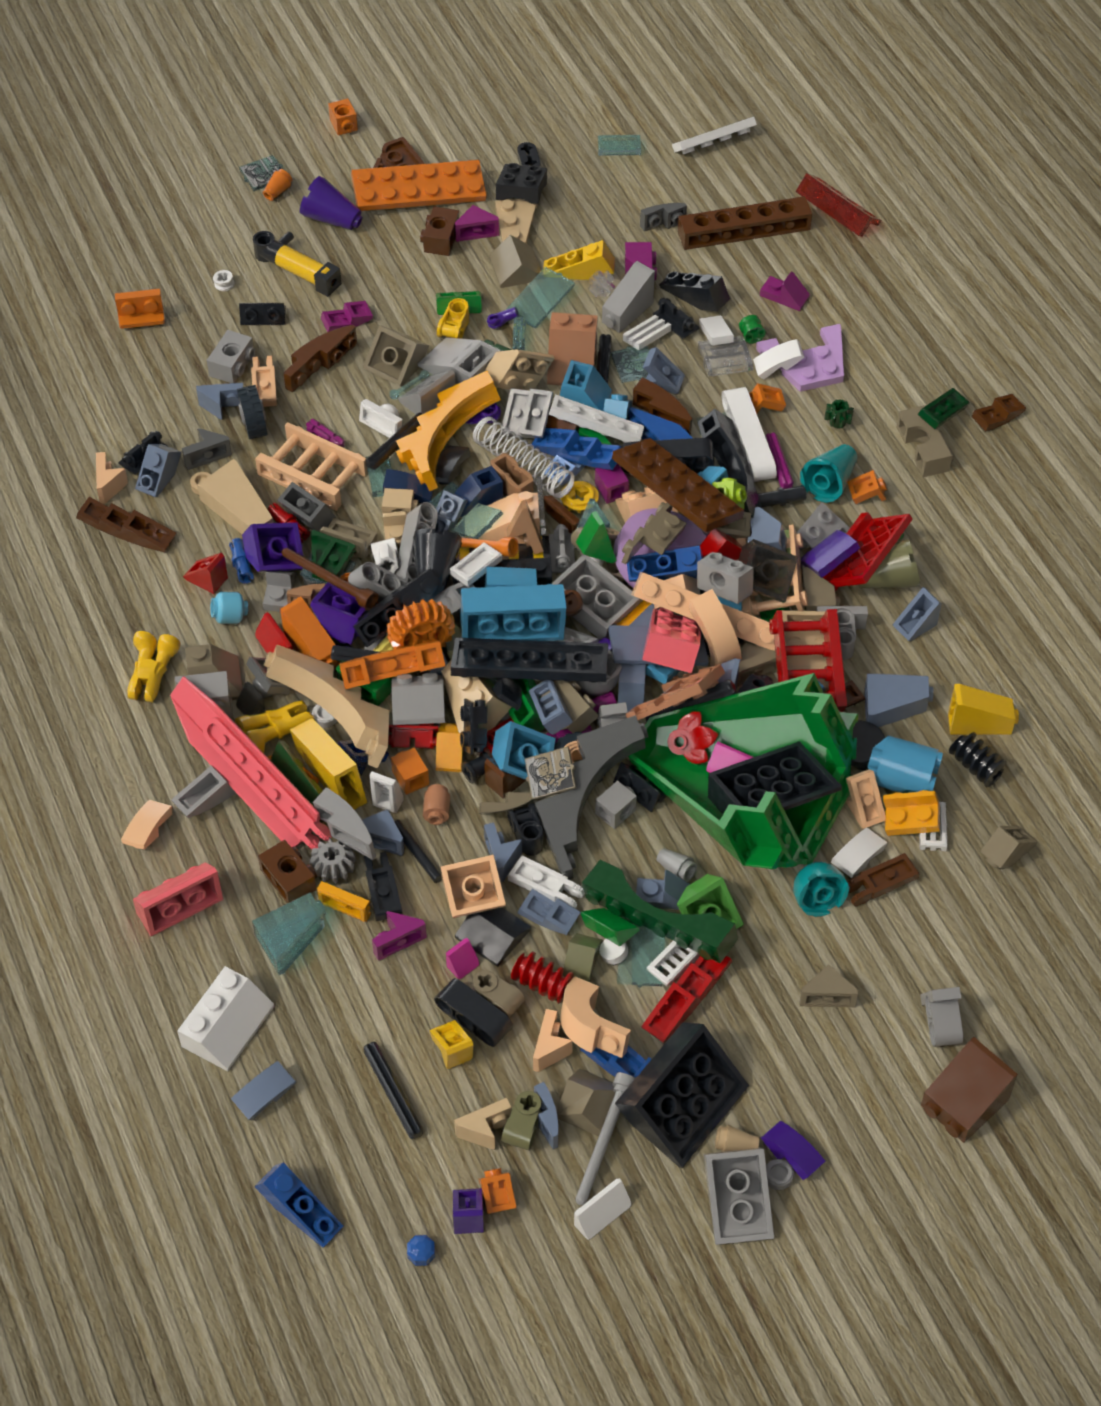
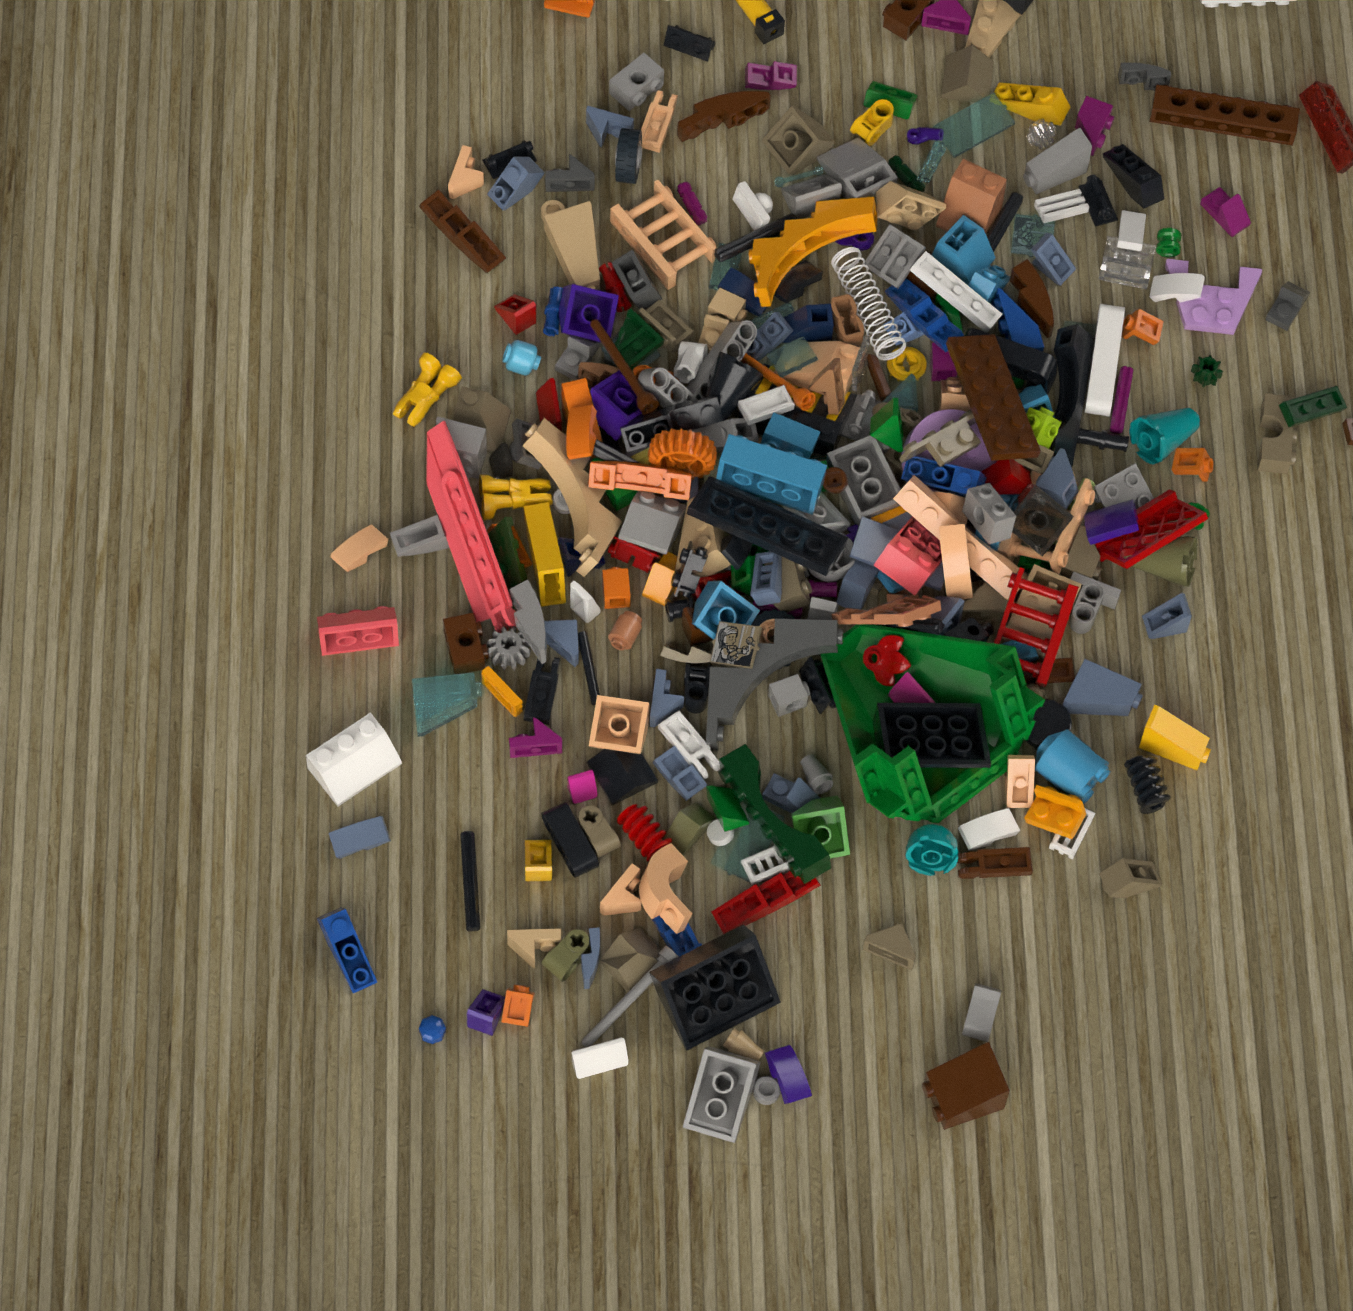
camera: 20 degrees right, 10 degrees up
none -> orange slope [566,405,597,460]
none -> dark grey slope [1266,281,1310,331]

